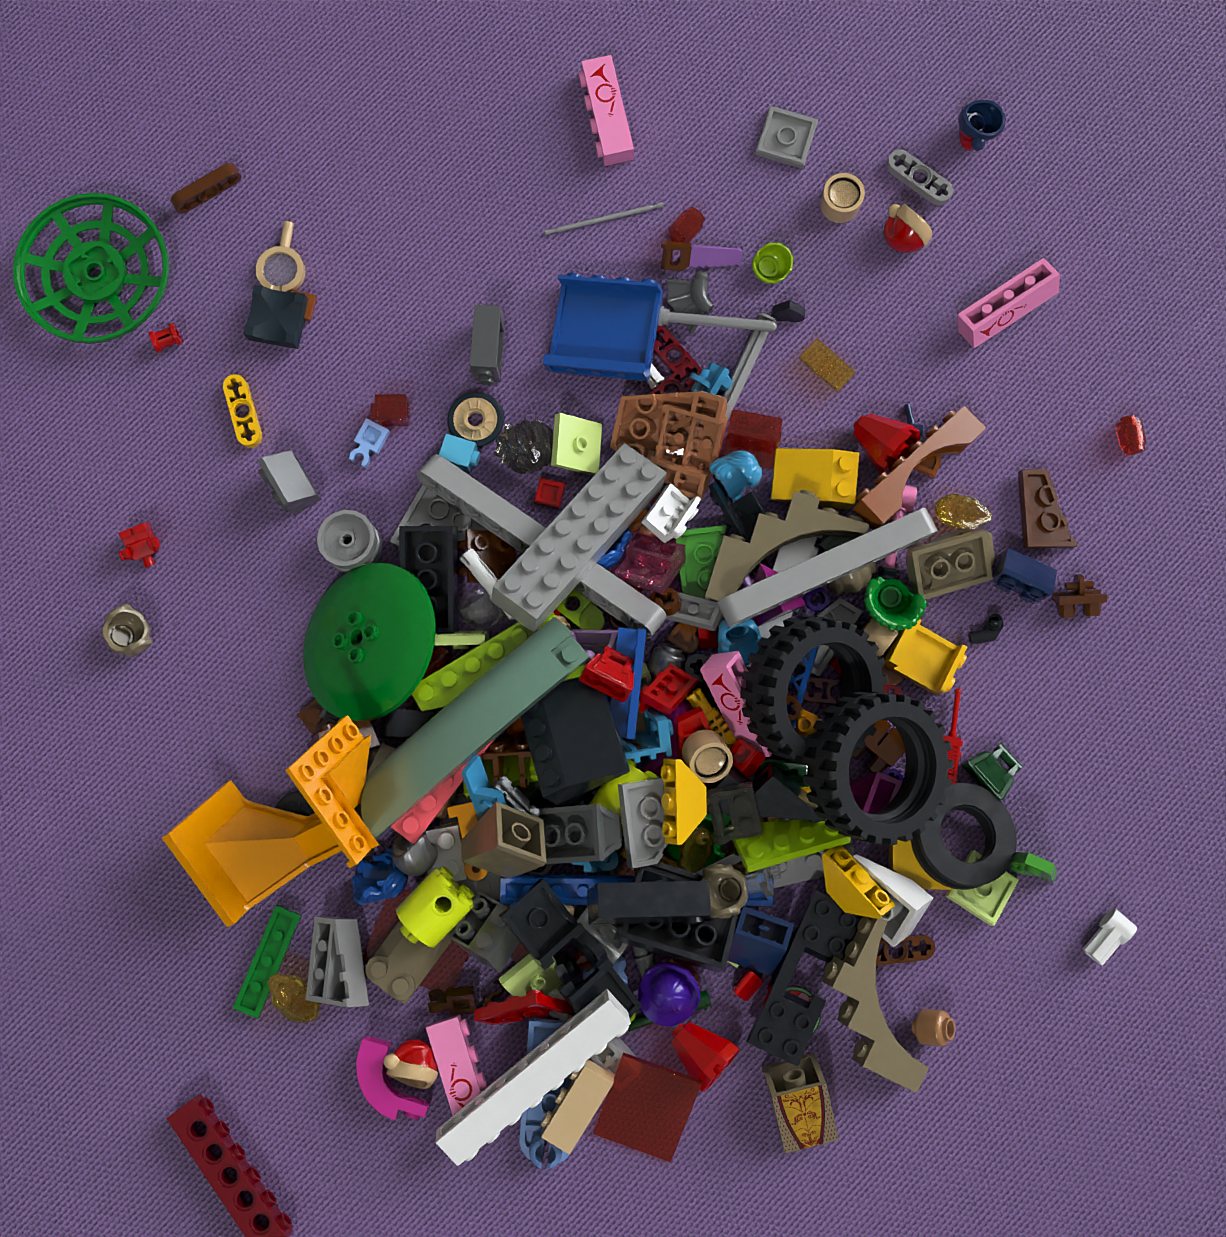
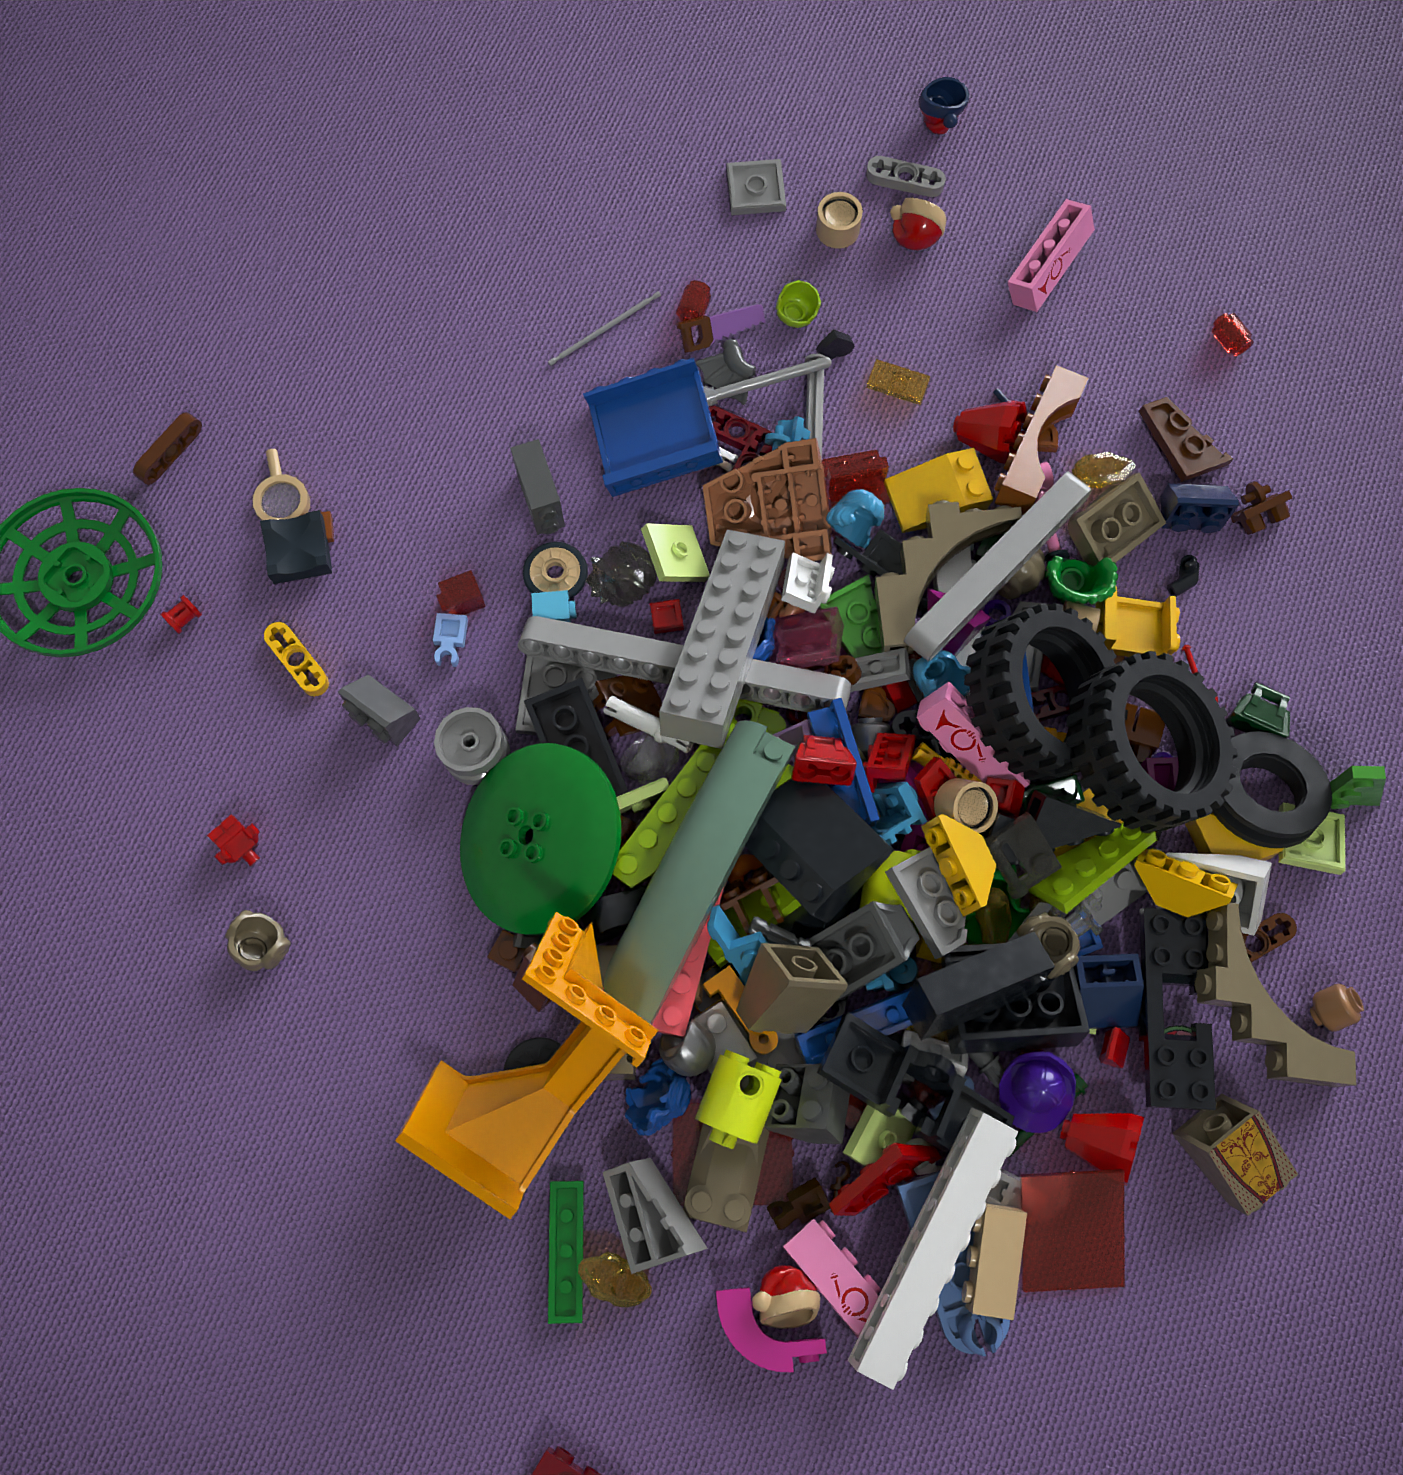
camera: 25 degrees left, 10 degrees down
bright pink brick [578,55,634,166] -> none

